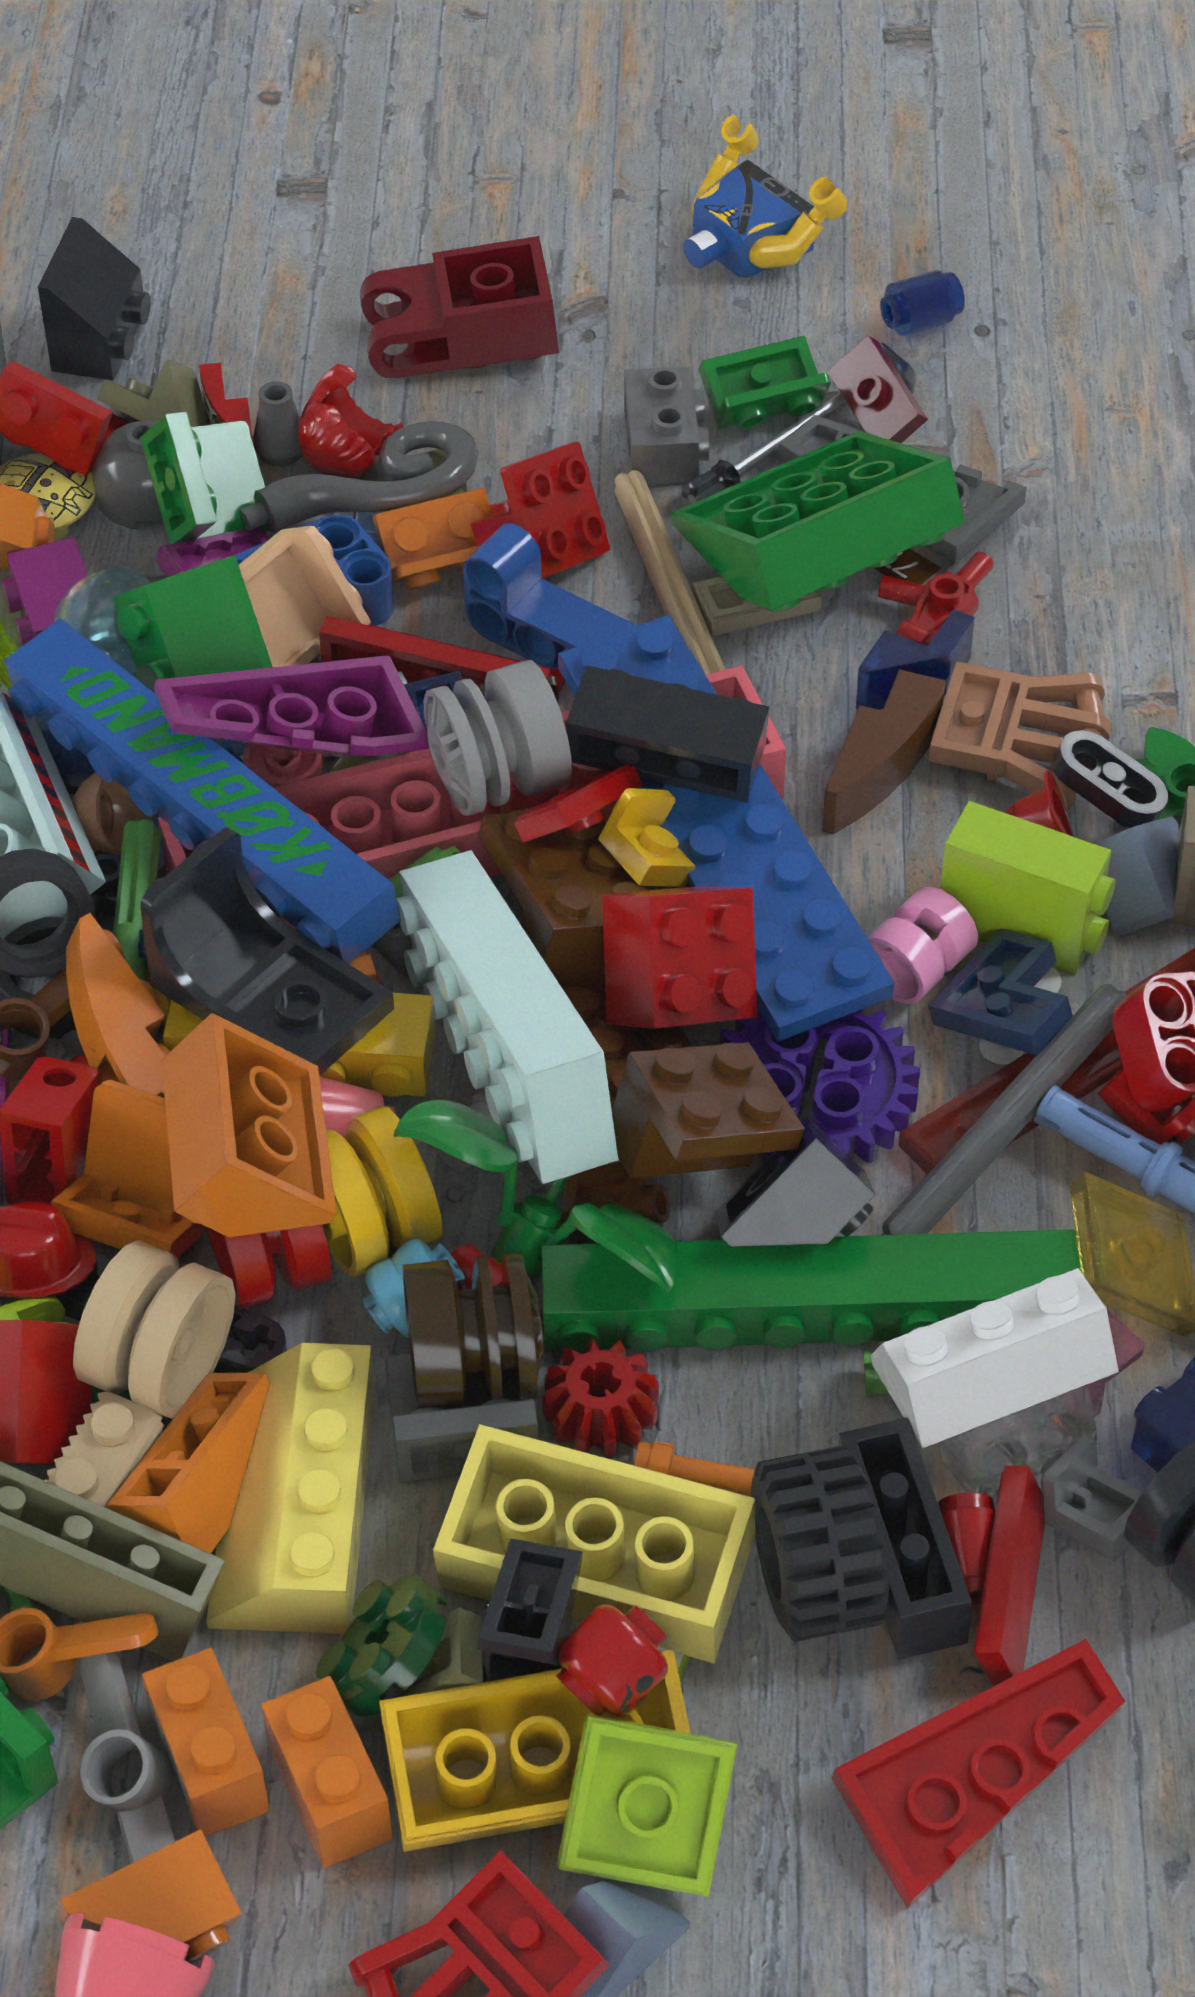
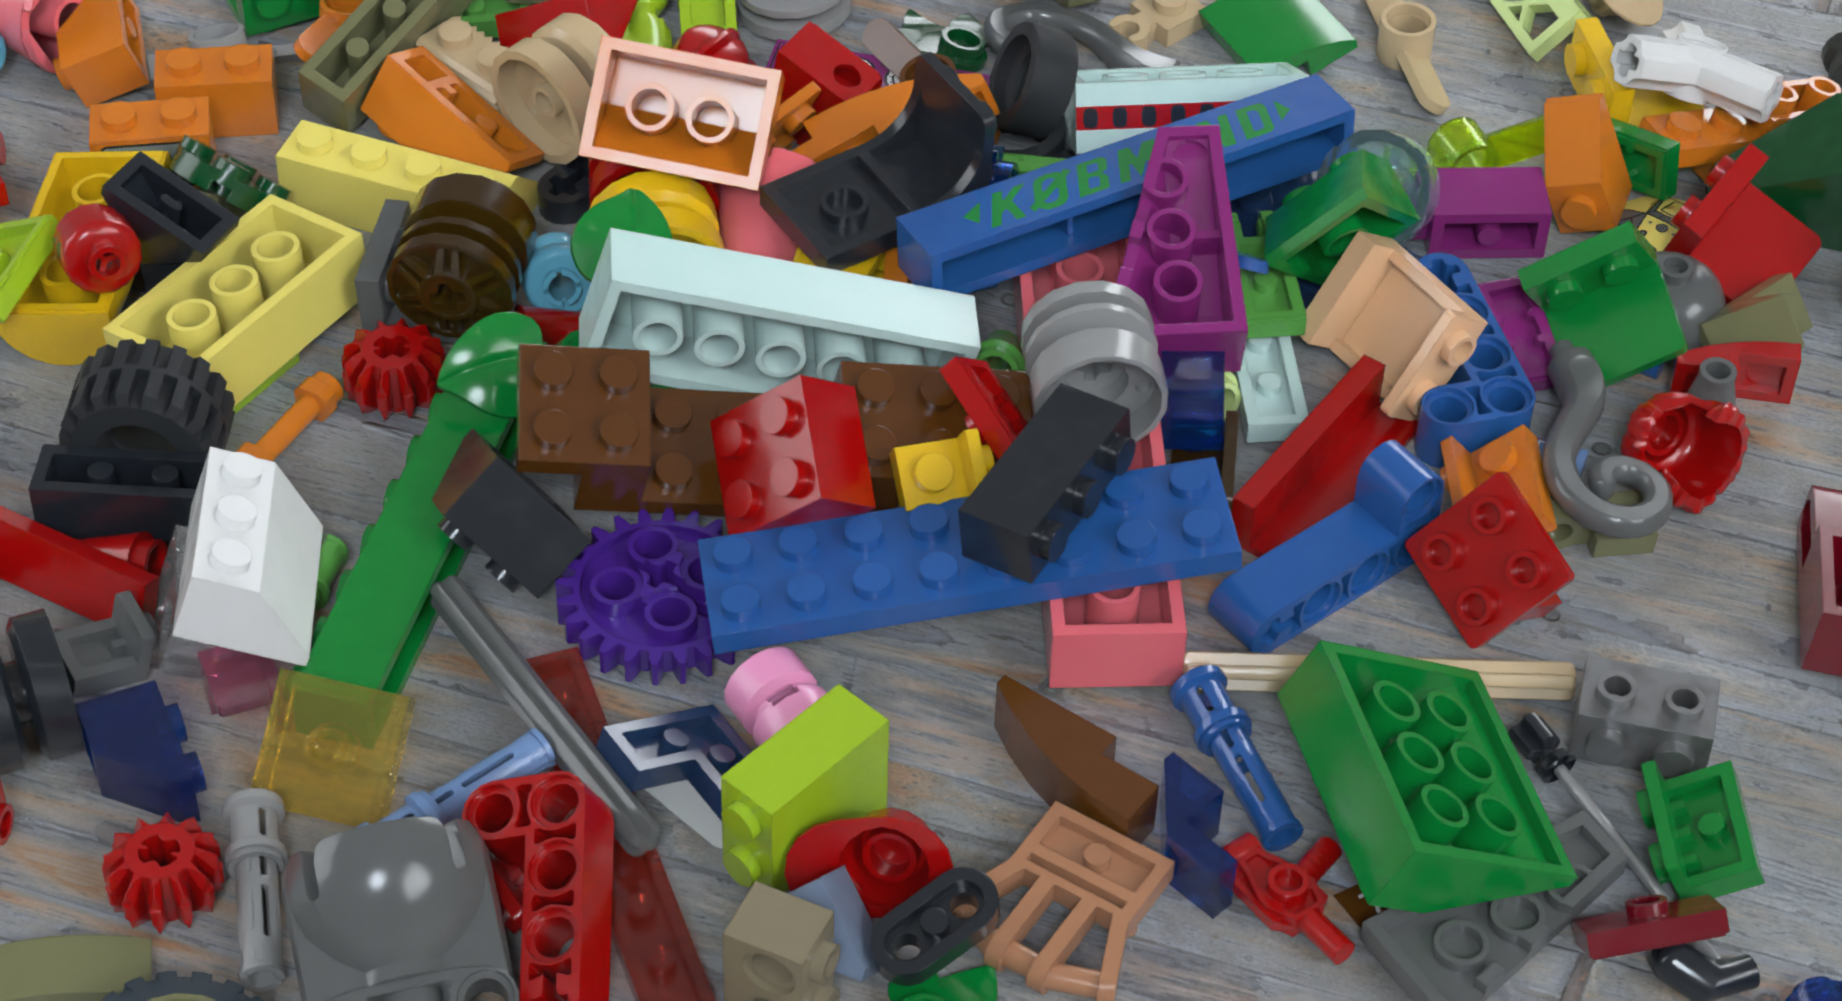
camera: 105 degrees right, 5 degrees down
none -> blue pin [1169,665,1304,852]

